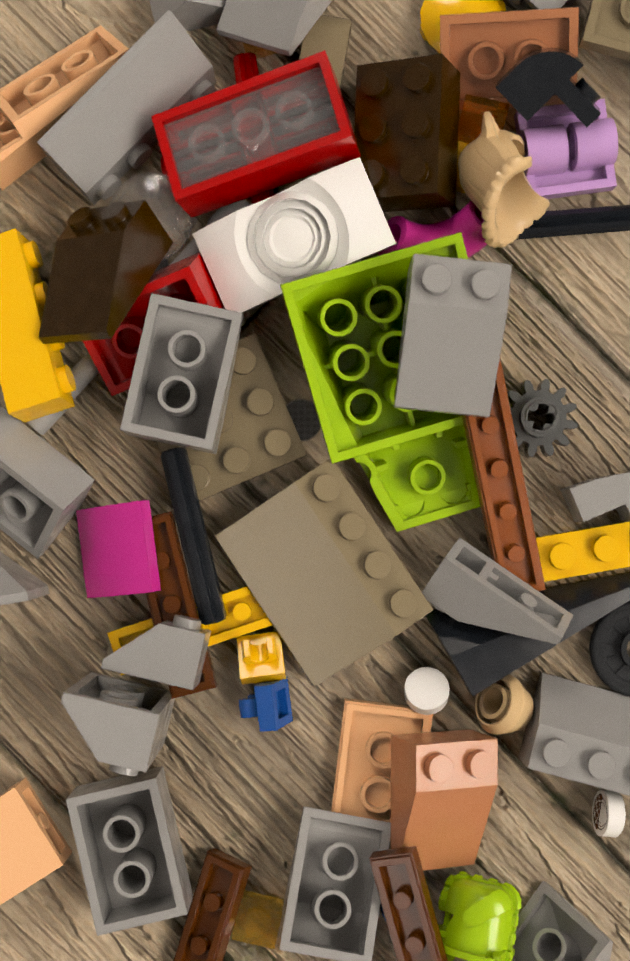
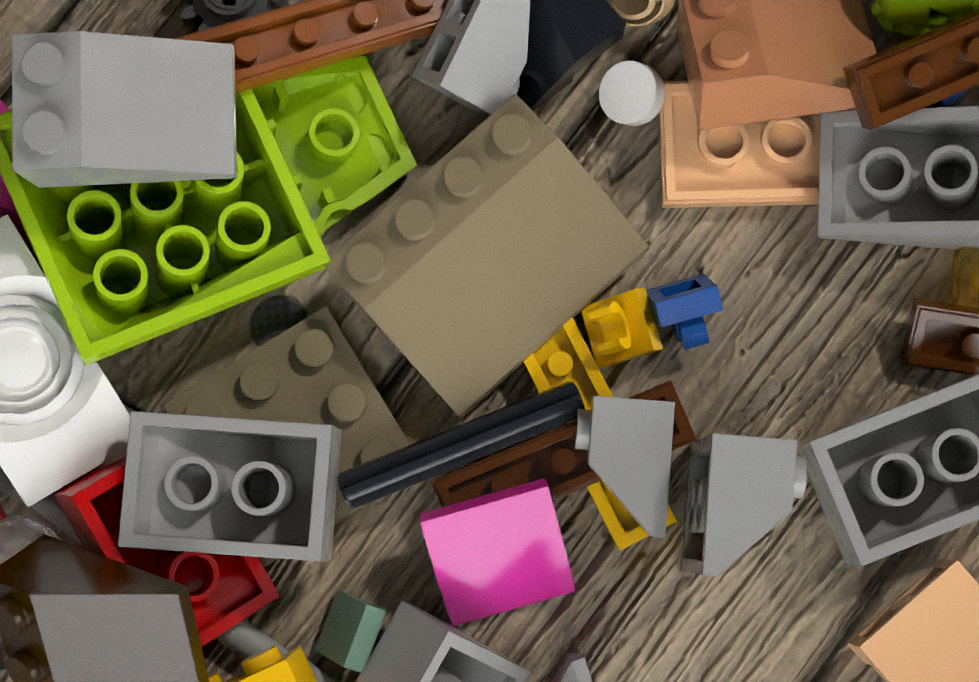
camera: 95 degrees left, 5 degrees down
none -> sand green tile [315,590,385,673]

